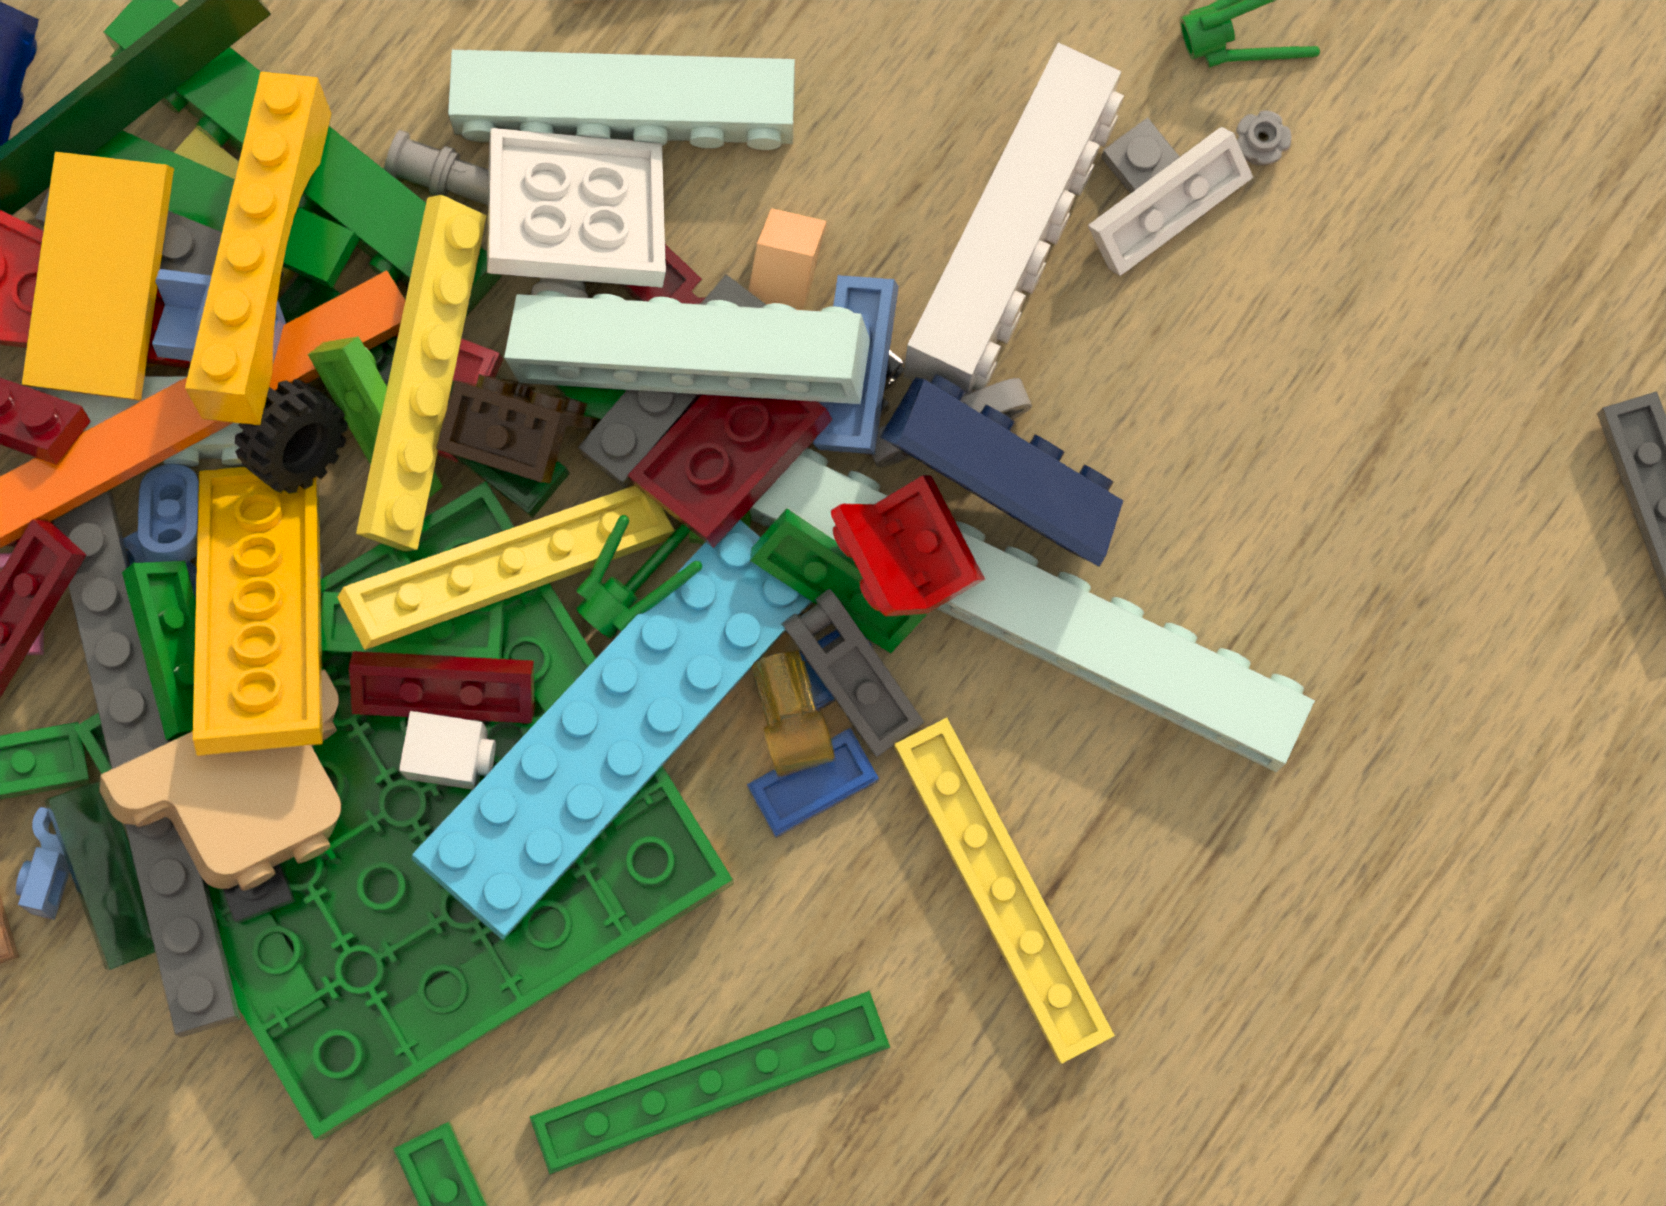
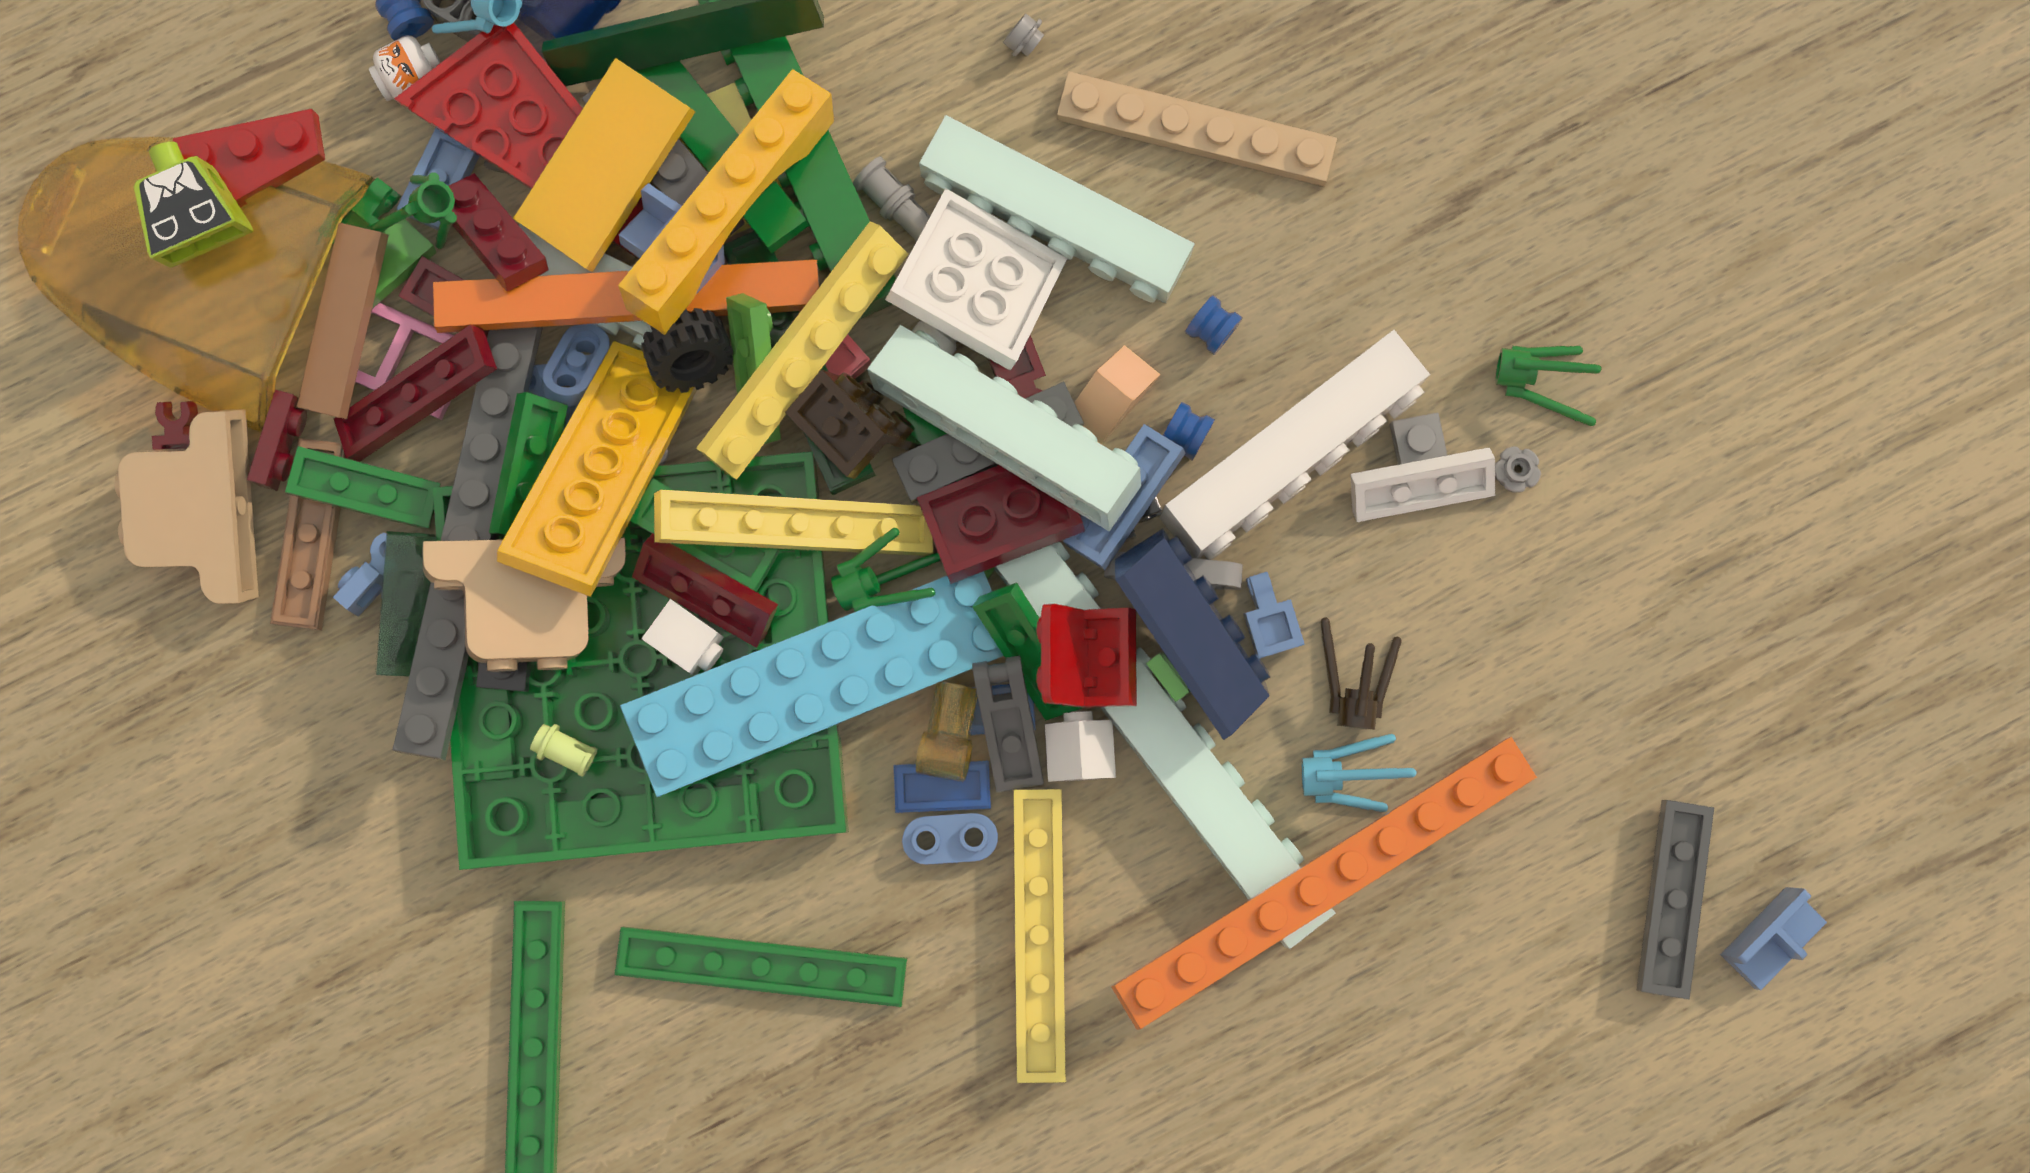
camera: 30 degrees right, 5 degrees up
none -> yellowish green pin [530,724,597,777]
none -> medium blue plate [902,813,998,865]
none -> white brick [1045,711,1116,782]
none -> orange plate [1111,737,1537,1030]
none -> bright green tile [1146,651,1191,702]
none -> blue wheel [1163,402,1215,461]
none -> blue wheel [1185,295,1243,355]
none -> medium blue plate [1243,572,1305,658]
none -> medium azure plant [1302,734,1417,812]
none -> dark brown plant [1320,617,1402,730]

